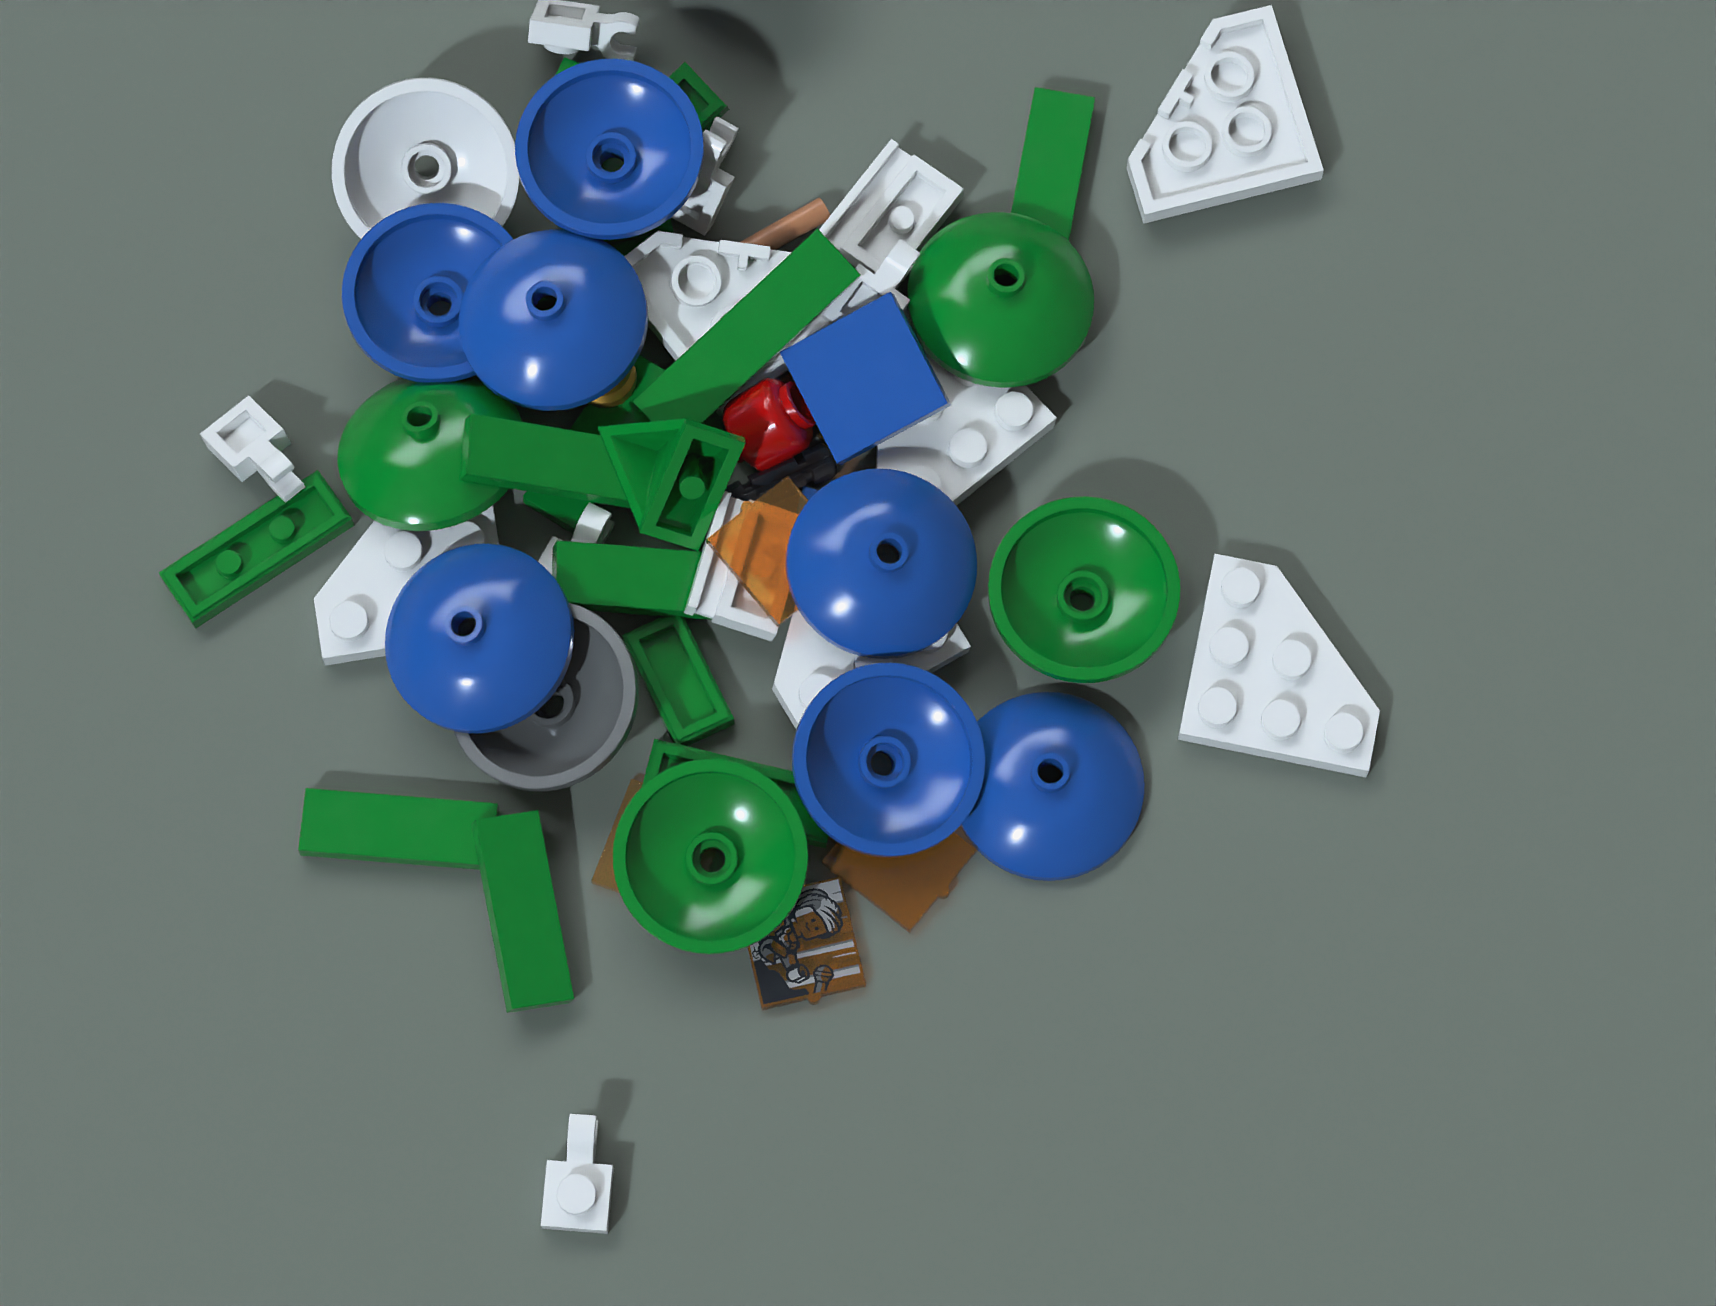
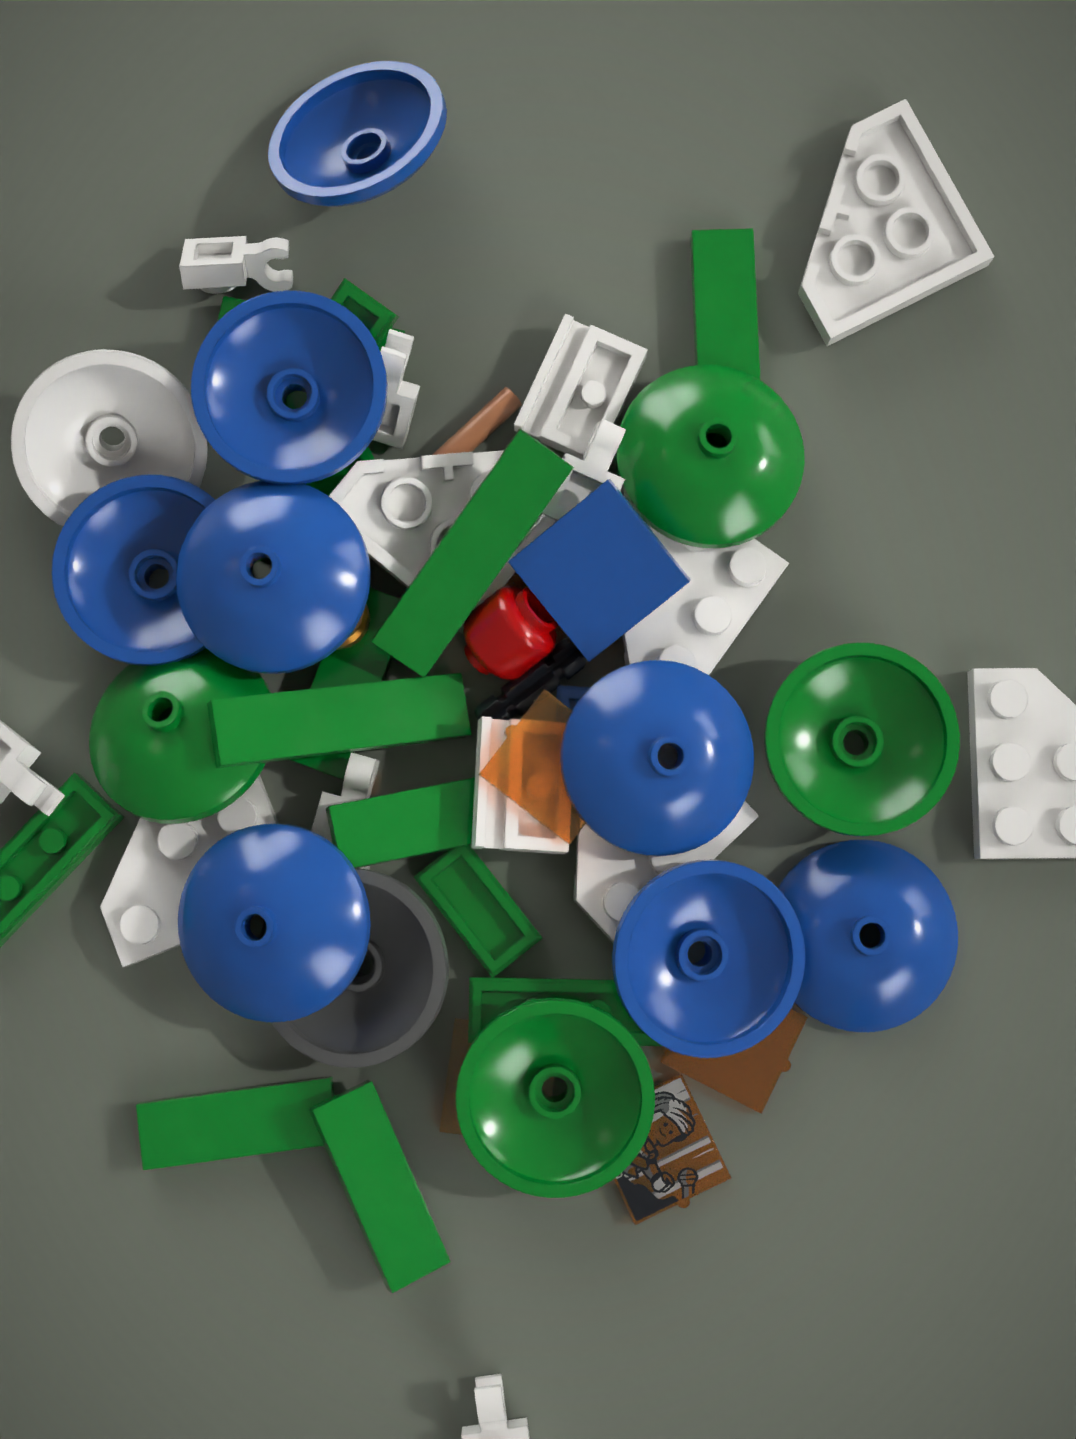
camera: 15 degrees left, 10 degrees up
green slope [598,418,746,551] -> none

